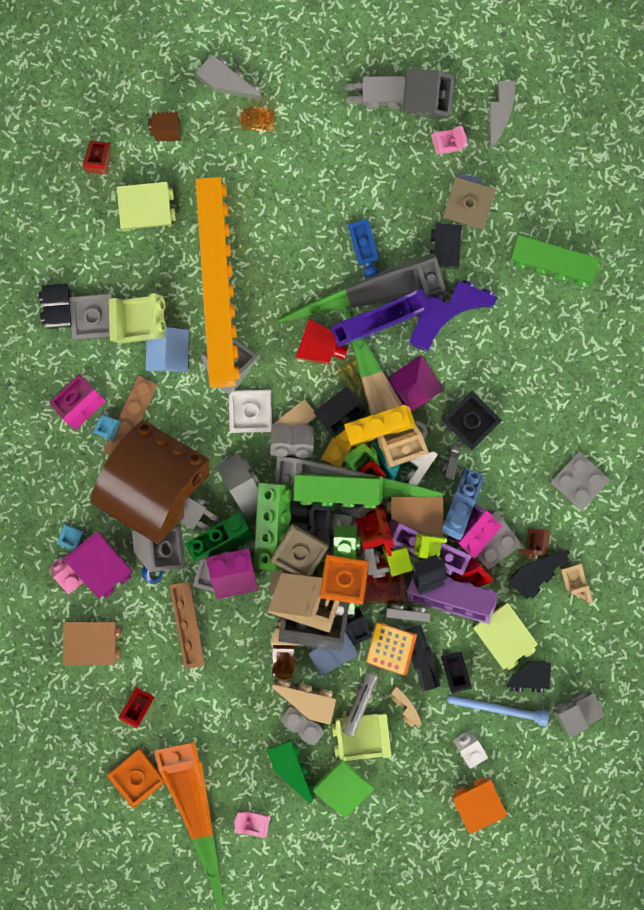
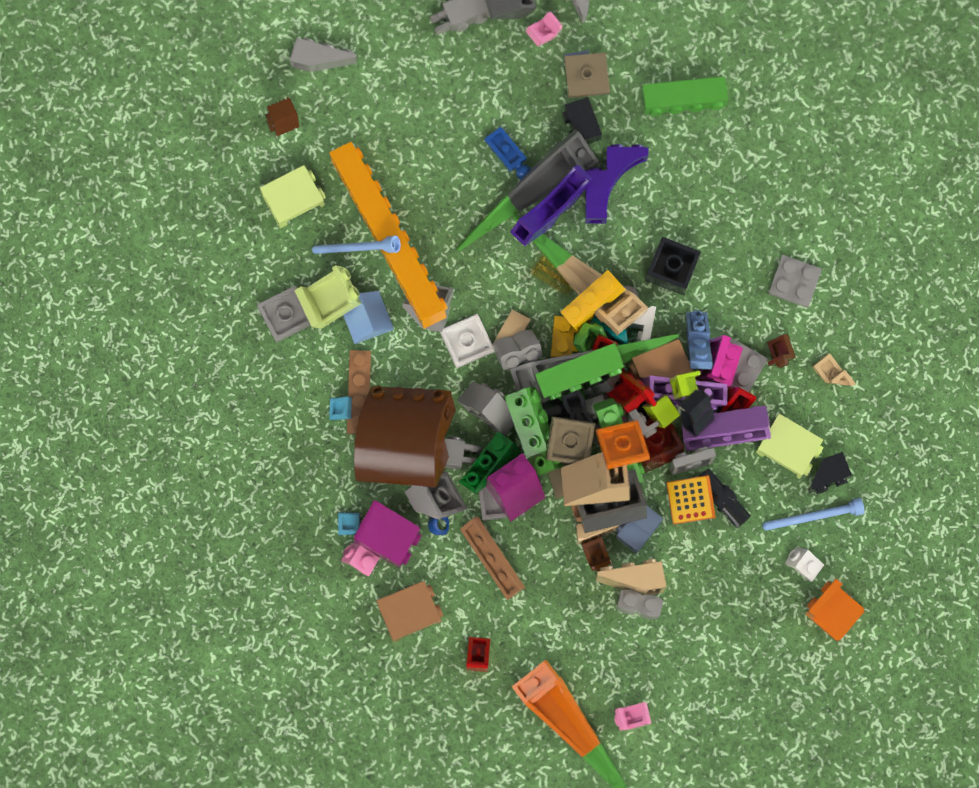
camera: 25 degrees left, 10 degrees down
black brick [39,283,72,329] -> none
dark pink bracket [49,374,106,430] -> none
red slope [83,141,110,175] -> none
orange tile [106,748,165,808] -> none
clear orange bracket [240,106,274,131] -> none
green slope [267,739,316,803] -> none
red torso [296,319,348,365] -> none
black brick [313,386,367,438] -> none
bright green slope [313,759,375,818] -> none
yellowish green panel [332,712,392,761] -> none
light grey pin [342,672,379,737] -> none
black bracket [346,608,373,645] -> none
magenta slope [387,356,444,412] -> none
tan slope [391,686,422,727] -> none
dark grey plate [441,442,462,480] -> none
black slope [441,651,472,694] -> none
black slope [507,549,571,599] -> none
light grey brick [553,691,605,738] -> none
none -> light blue piece [312,236,401,254]

